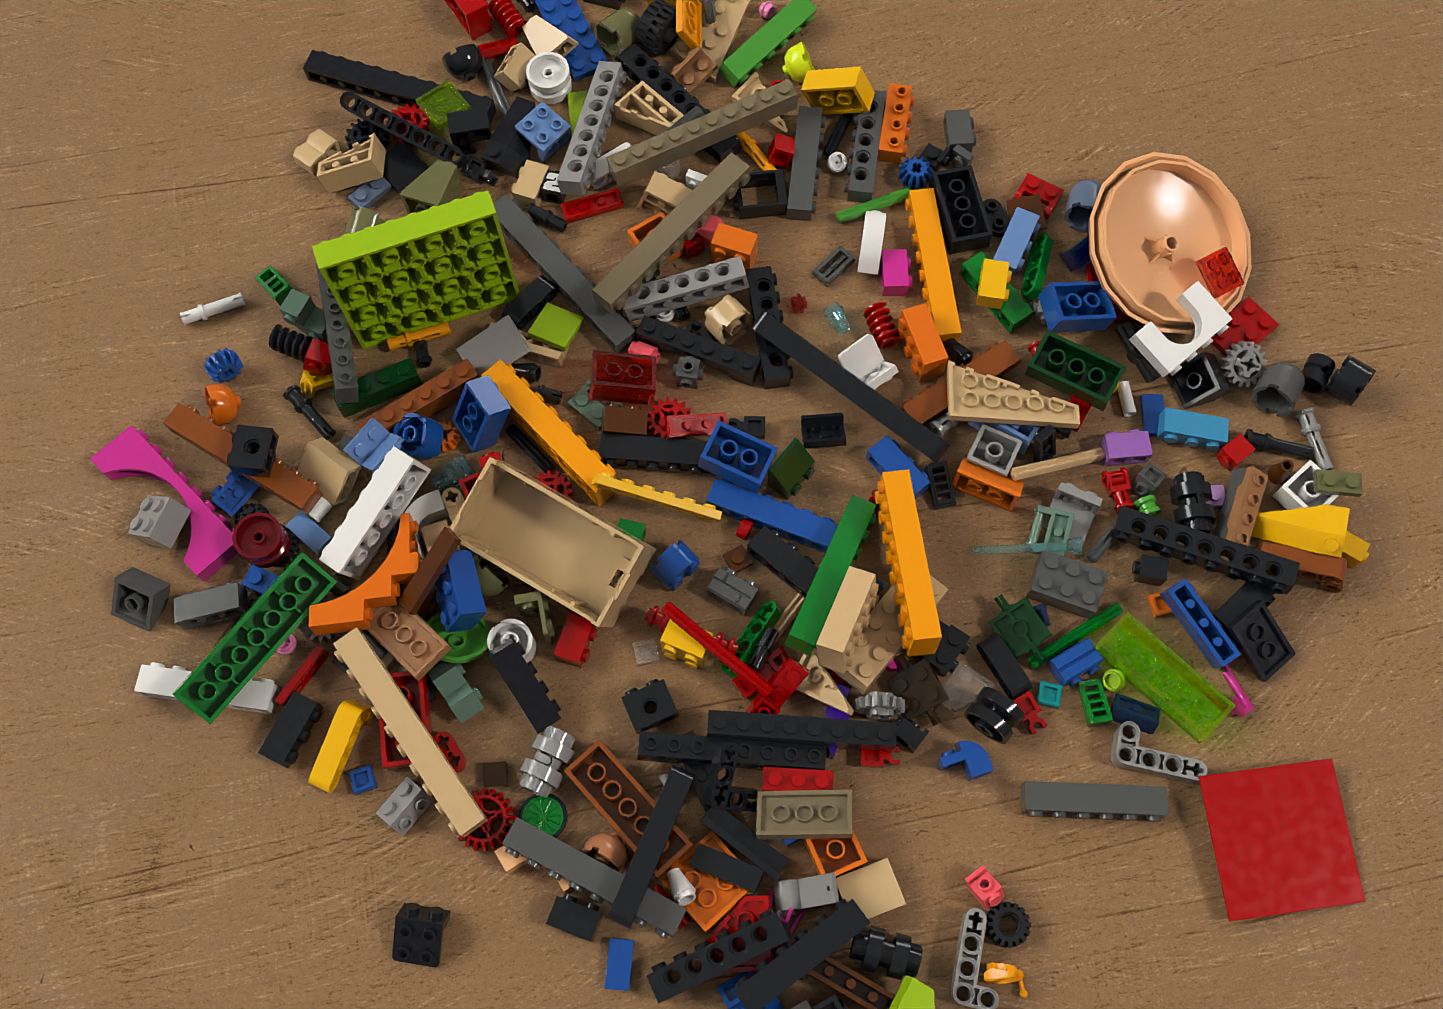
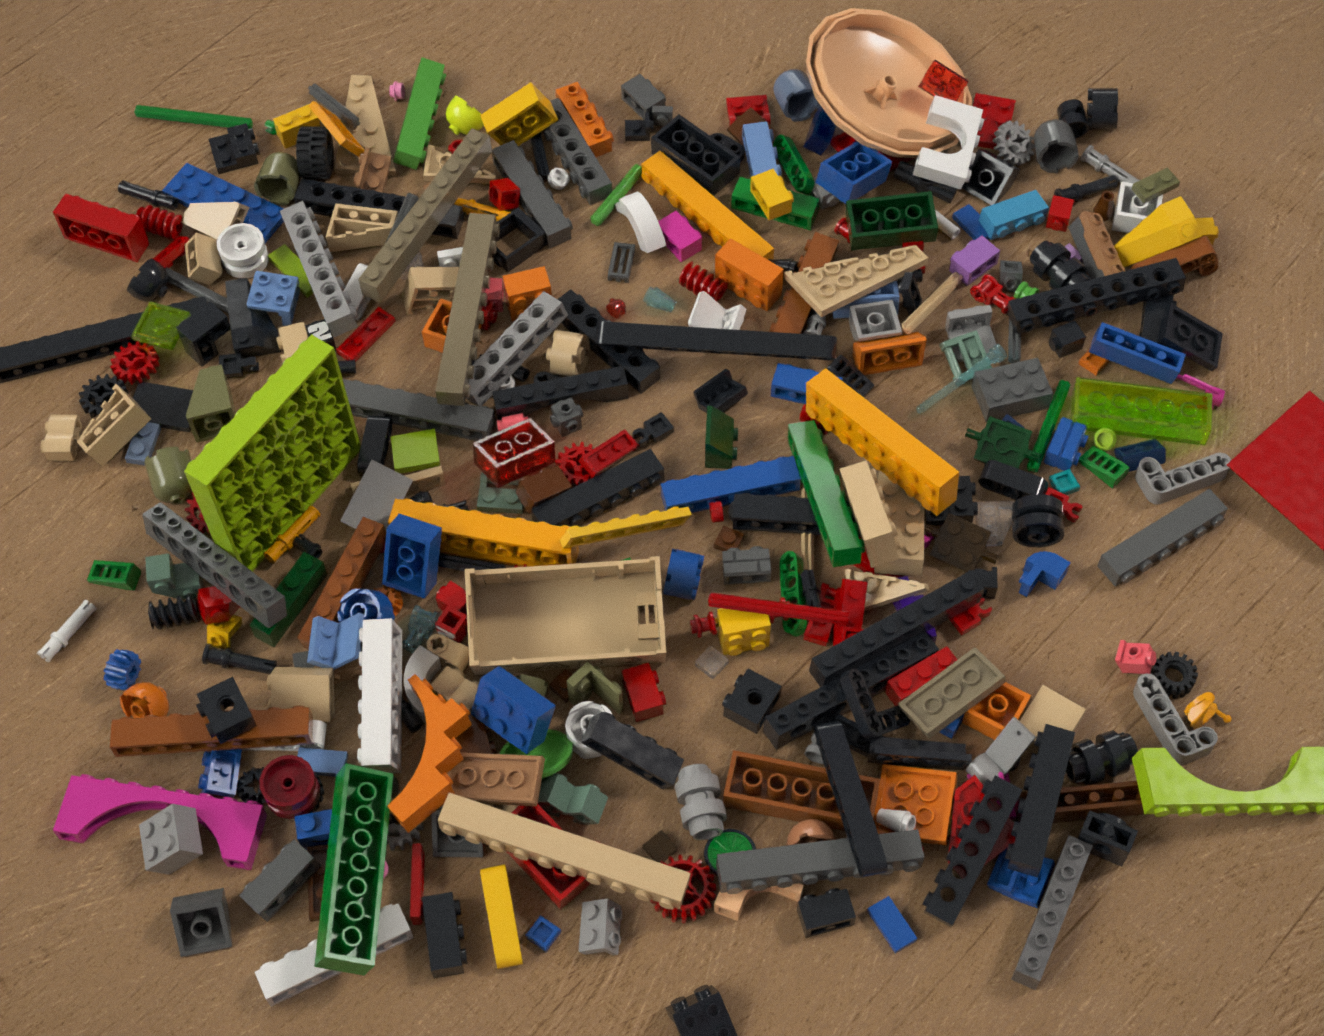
camera: 35 degrees left, 10 degrees down
black beam [340,92,467,168] -> none
reddish brown tile [398,527,461,615] -> none
black tile [689,843,765,895] -> none
blue brick [698,420,778,494] -> none
light grey gear [855,691,905,720] -> none
blue gear [898,155,933,190] -> none

